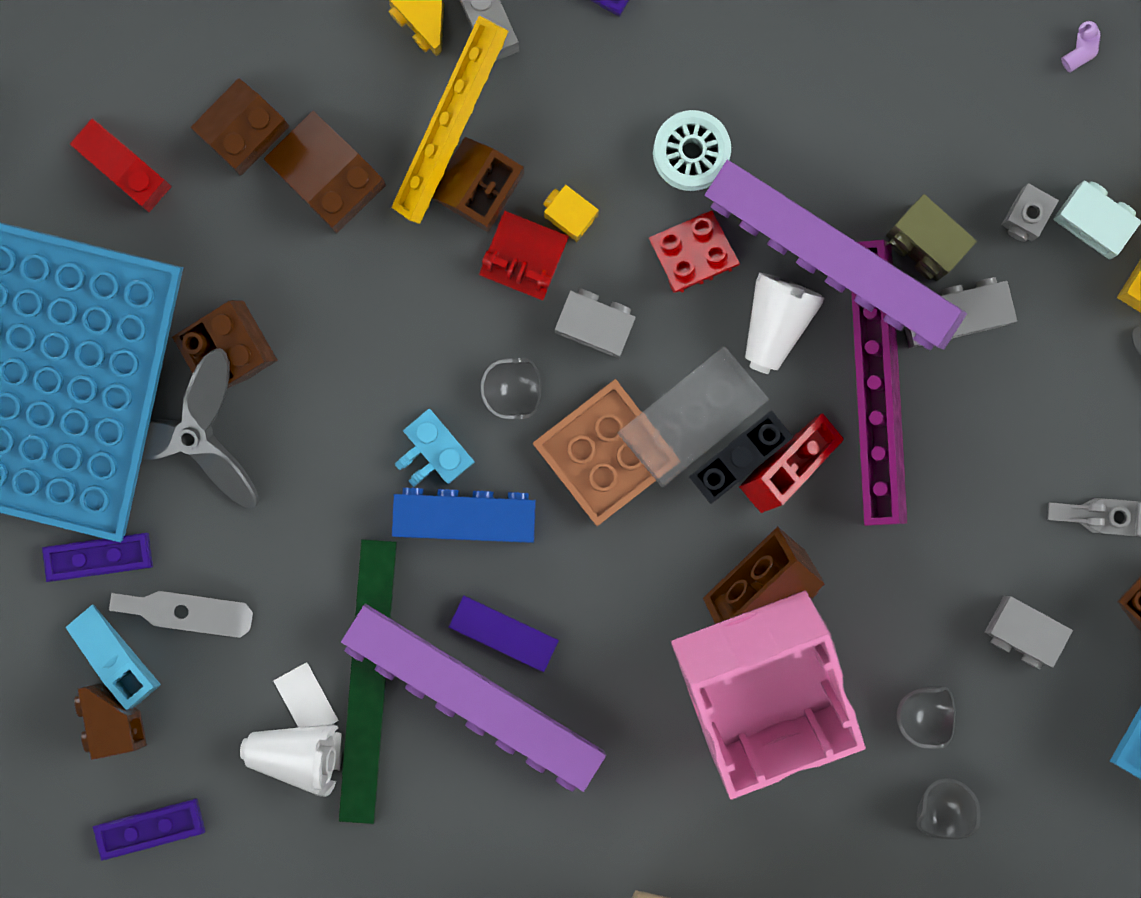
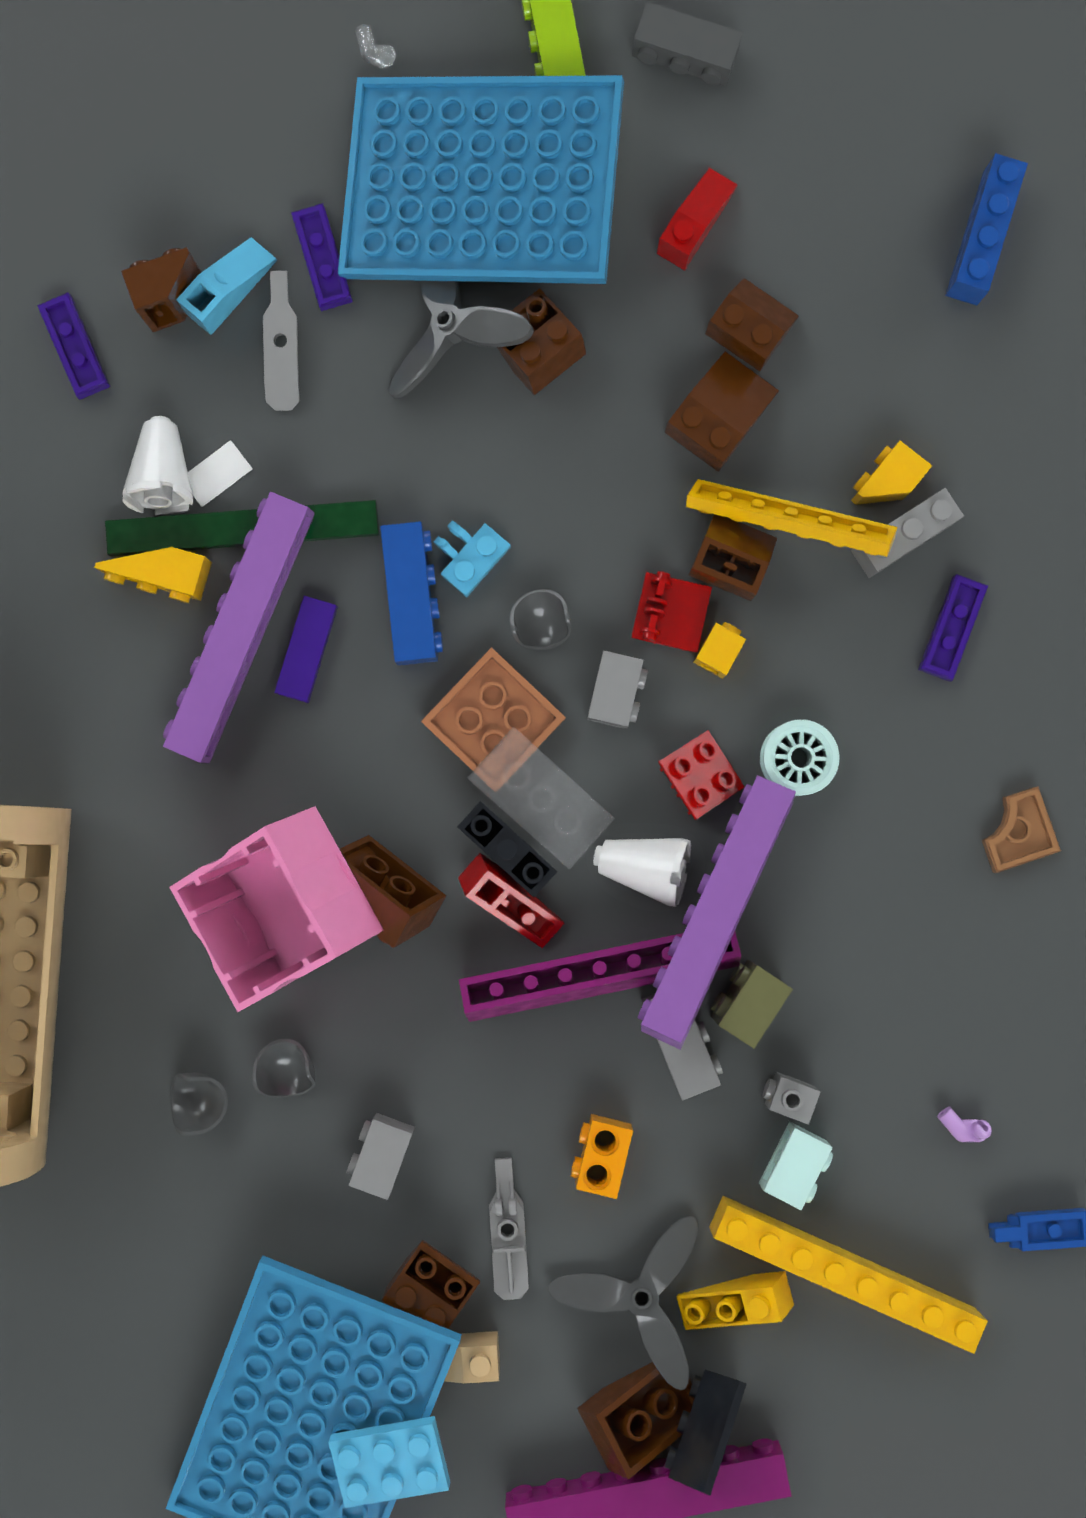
camera: 85 degrees right, 0 degrees up
none -> yellow slope [94,547,212,603]
none -> light orange brick [570,1114,633,1199]

